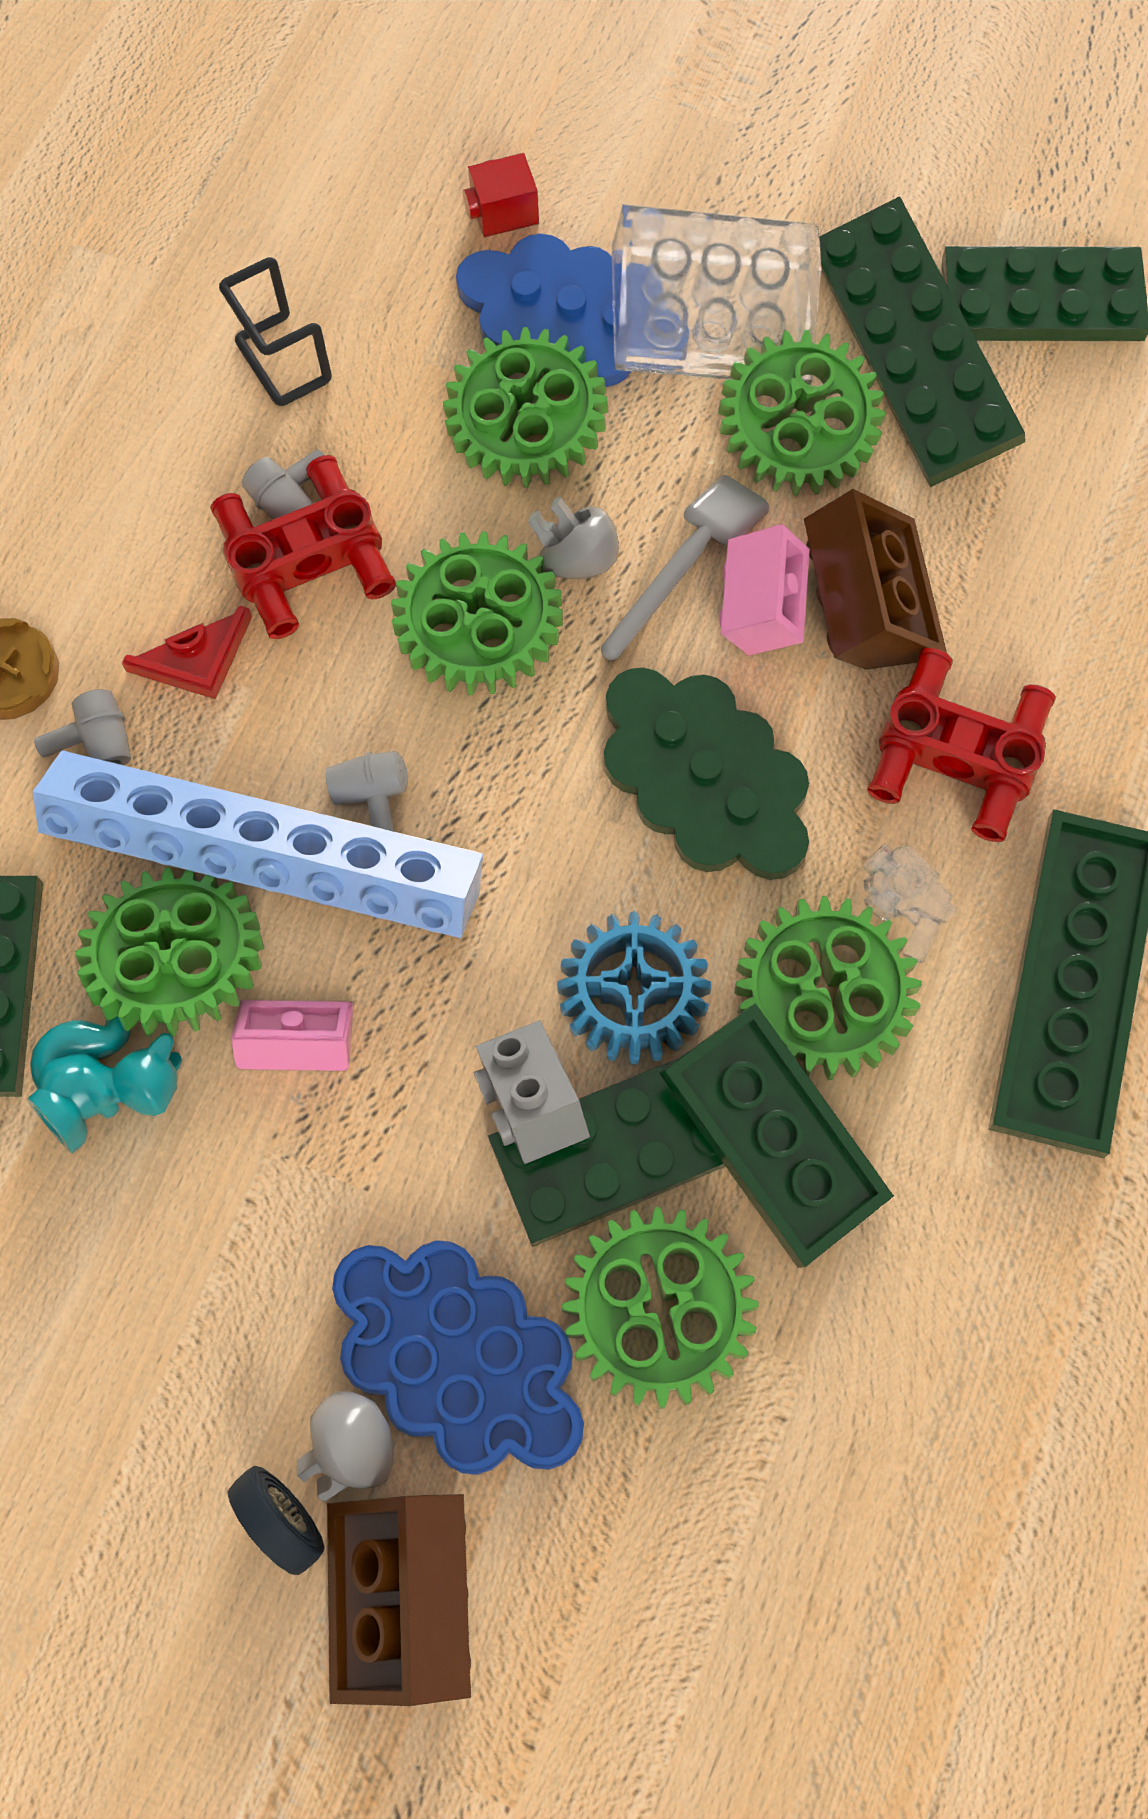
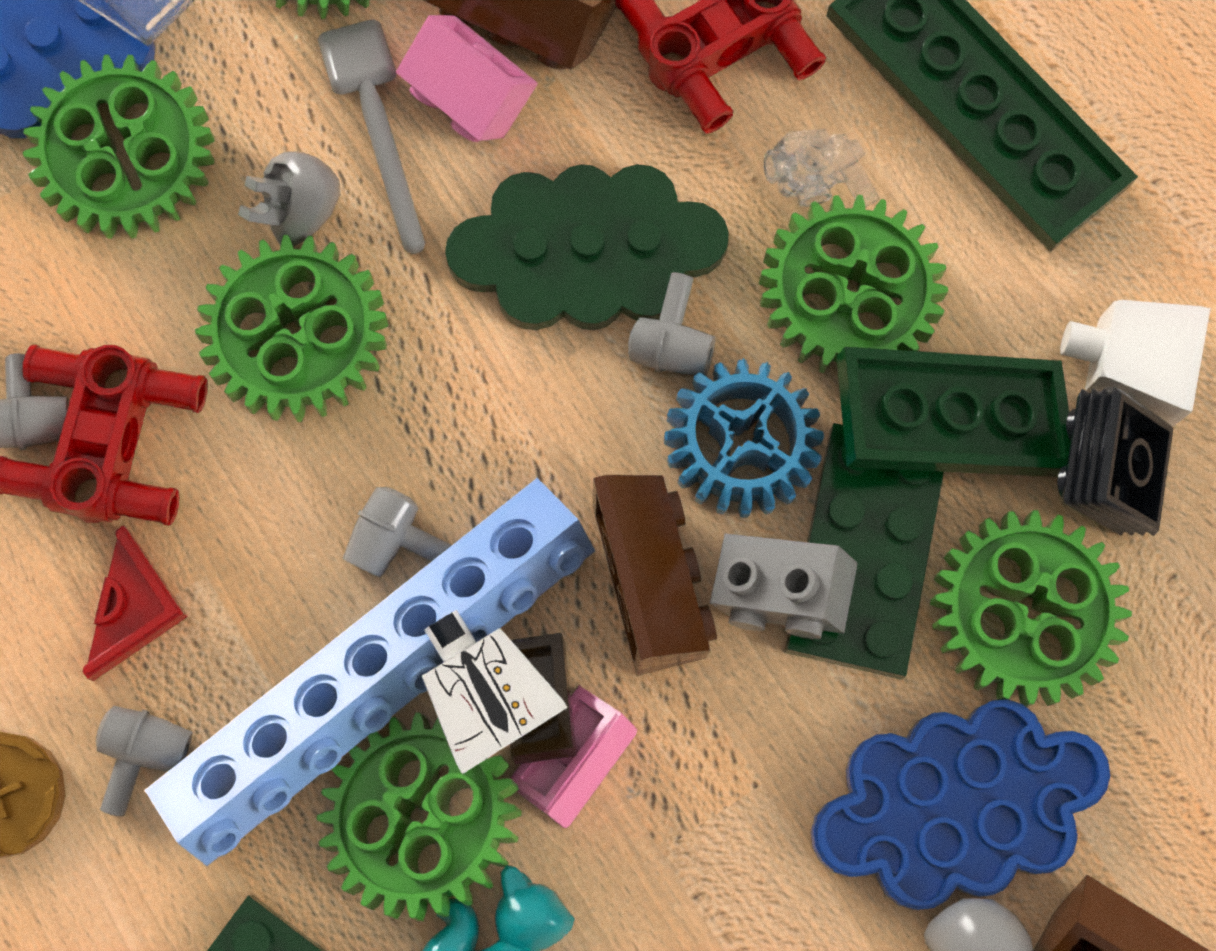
camera: 60 degrees left, 5 degrees up
none -> white torso [422,610,568,774]
none -> dark brown plate [510,632,576,765]
none -> reddish brown slope [593,475,717,676]
none -> light grey piece [628,273,715,375]
none -> black brick [1057,387,1173,536]
none -> white torso [1060,300,1210,427]

